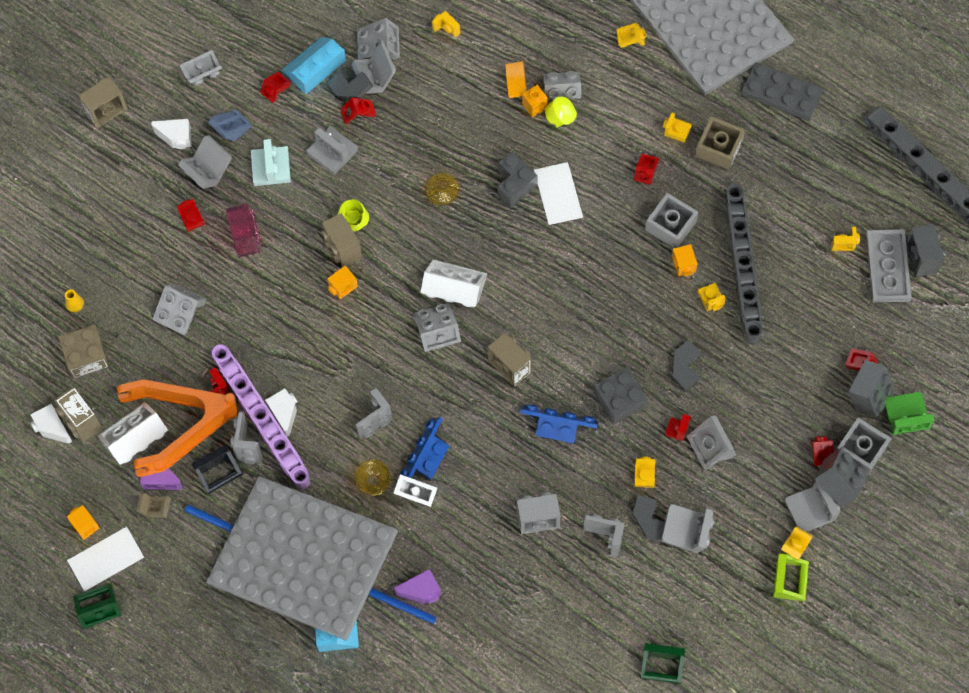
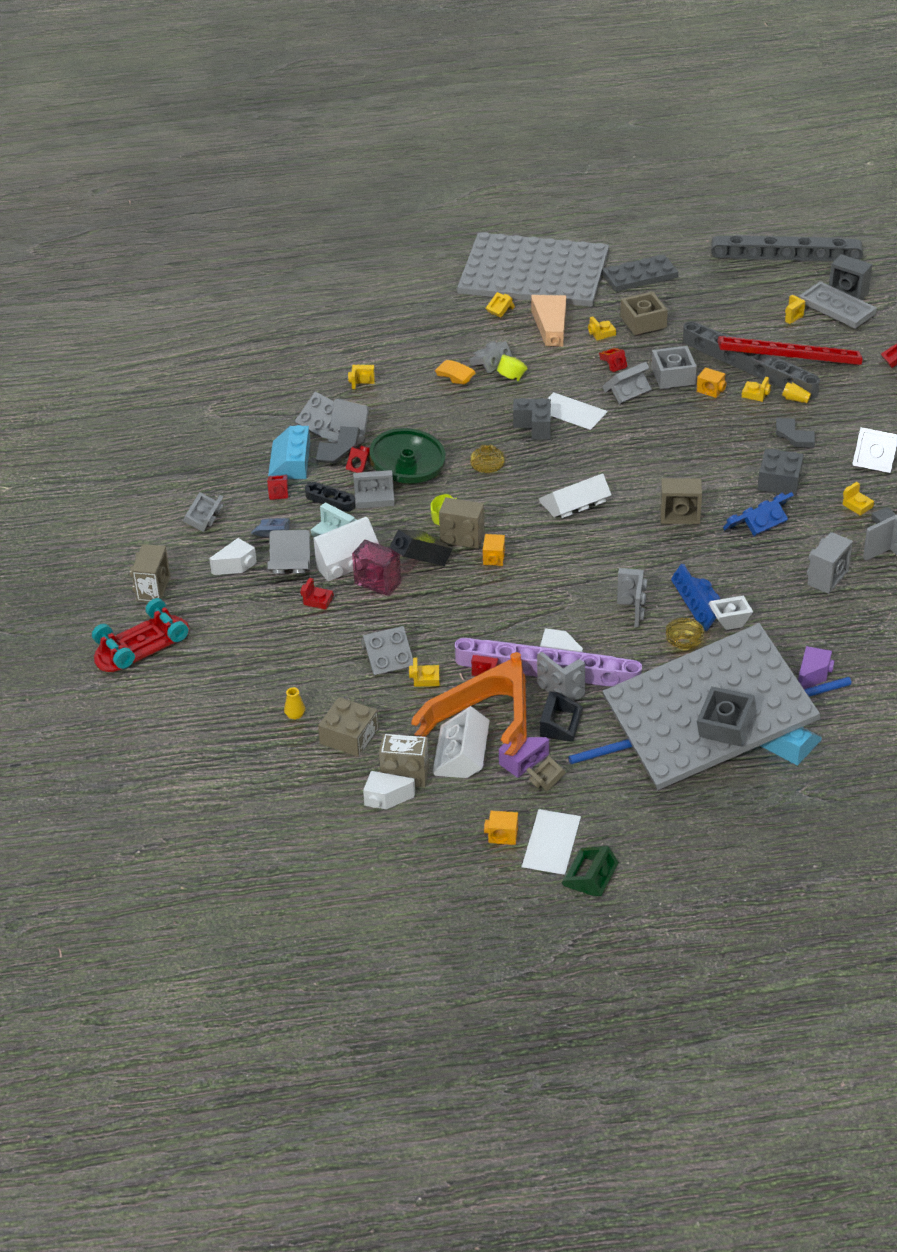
camera: 45 degrees left, 25 degrees down
light grey bracket [413,303,461,352] -> none
light orange brick [522,85,548,117] -> none
red bracket [665,414,691,441] -> none
none -> red piece [91,598,190,672]
none -> black beam [305,482,356,512]
none -> white slope [314,516,380,581]
none -> dark green dish [369,428,446,483]
none -> black slope [389,529,453,566]
none -> yellow bracket [409,657,440,687]
none -> light nougat slope [531,295,566,346]
none -> light grey bracket [602,362,651,404]
none -> dark grey brick [697,686,757,747]
none -> red tile [717,336,863,365]
none -> yellow cone [782,382,811,403]

